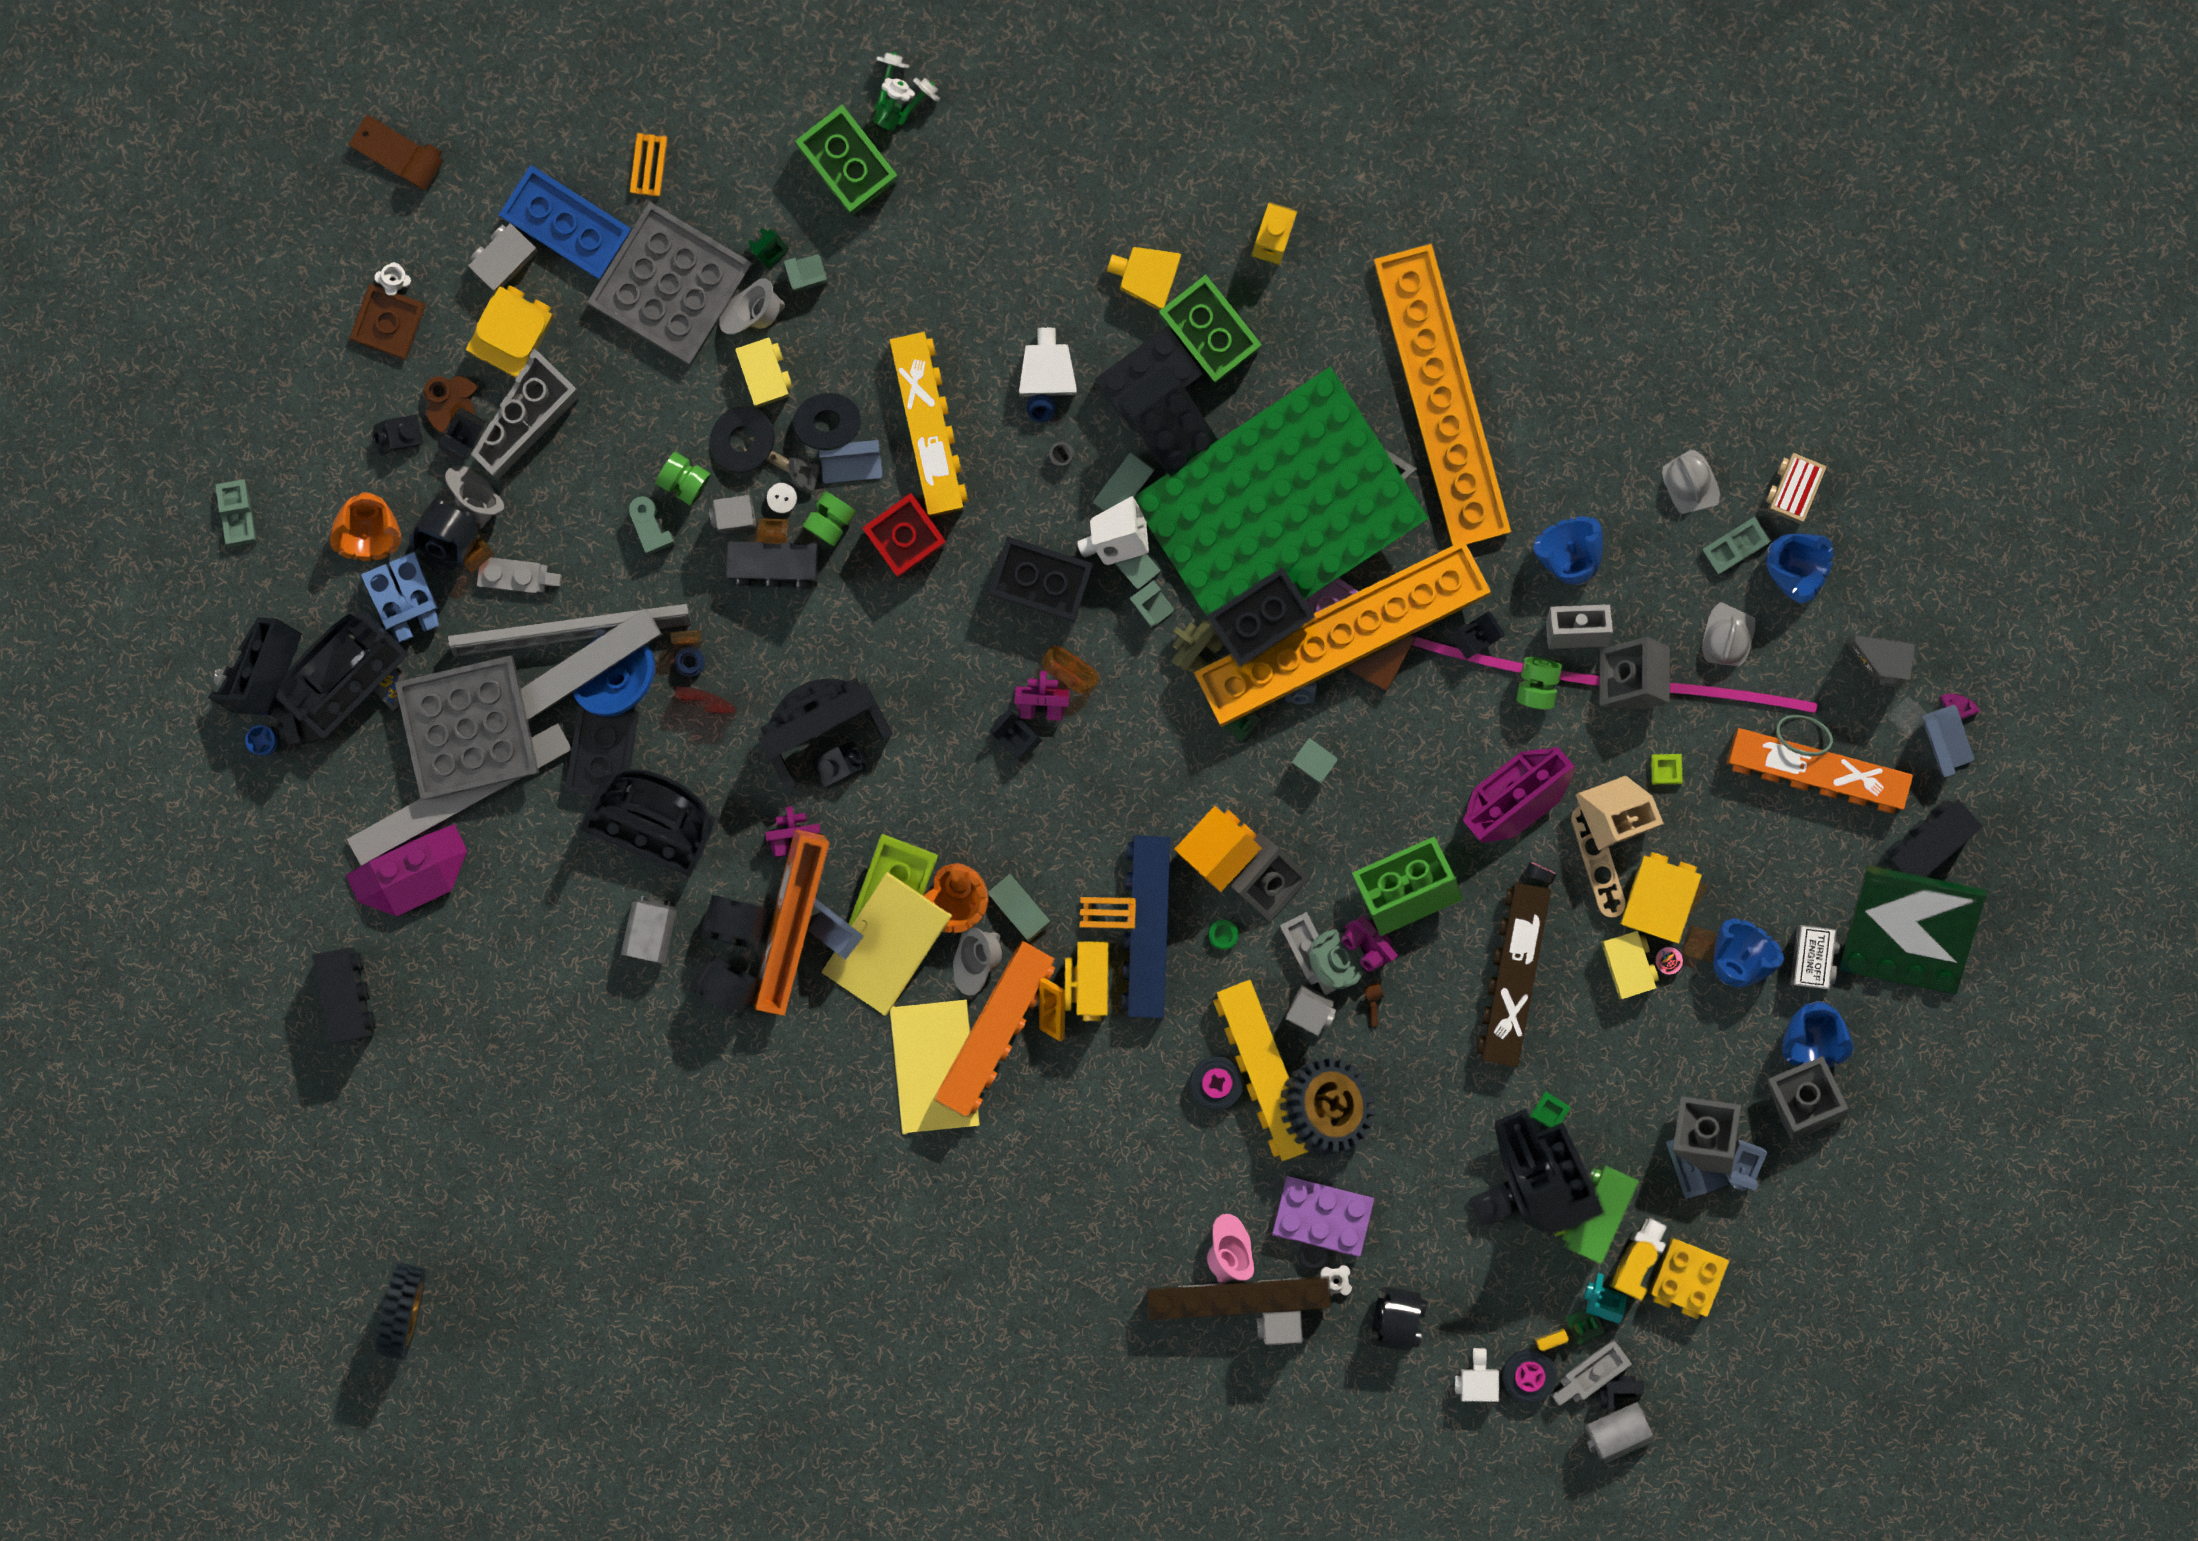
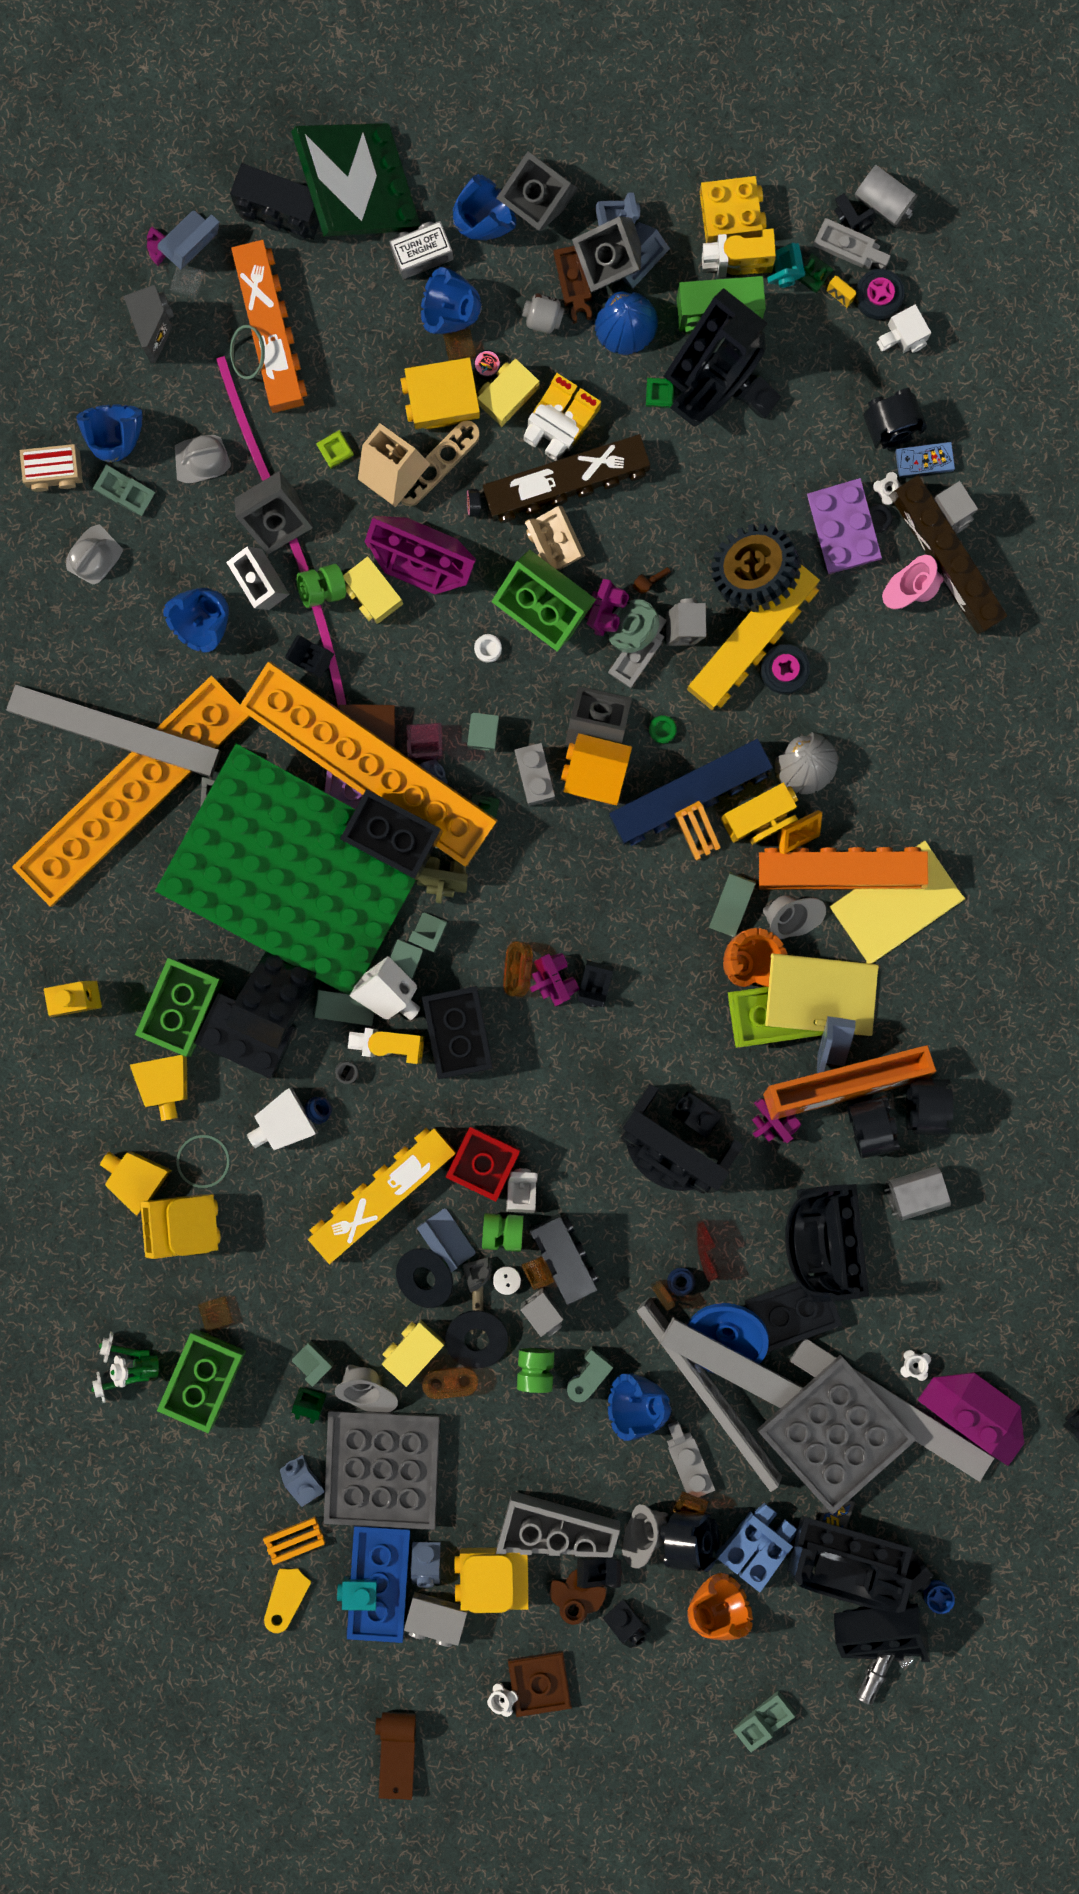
camera: 110 degrees left, 0 degrees up
none -> light grey tile [6,685,221,778]
none -> yellow torso [100,1151,172,1216]
none -> yellow brick [140,1194,221,1259]
none -> sand green piece [177,1135,229,1188]
none -> clear orange tile [198,1296,233,1331]
none -> yellow piece [264,1568,311,1633]
none -> sand blue bracket [280,1455,325,1507]
none -> teal bracket [337,1576,377,1611]
none -> light yellow brick [343,556,403,624]
none -> yellow hips [348,1028,425,1064]
none -> clear pink piece [407,723,444,761]
none -> sand blue bracket [411,1542,441,1588]
none -> clear orange plate [422,1367,478,1399]
none -> white tile [474,634,502,663]
none -> white bracket [507,1169,538,1213]
none -> light grey brick [515,743,555,806]
none -> light grey head [522,293,564,334]
none -> hips [524,373,601,461]
none -> tan bracket [525,506,585,570]
none -> reddish brown plate [553,246,592,324]
none -> blue hair [595,291,658,355]
none -> blue hair [608,1374,671,1441]
none -> light grey hair [774,732,838,794]
none -> flat silver pin [856,1655,894,1705]
none -> medium blue tile [895,442,955,478]
none -> white plate [900,1350,931,1381]

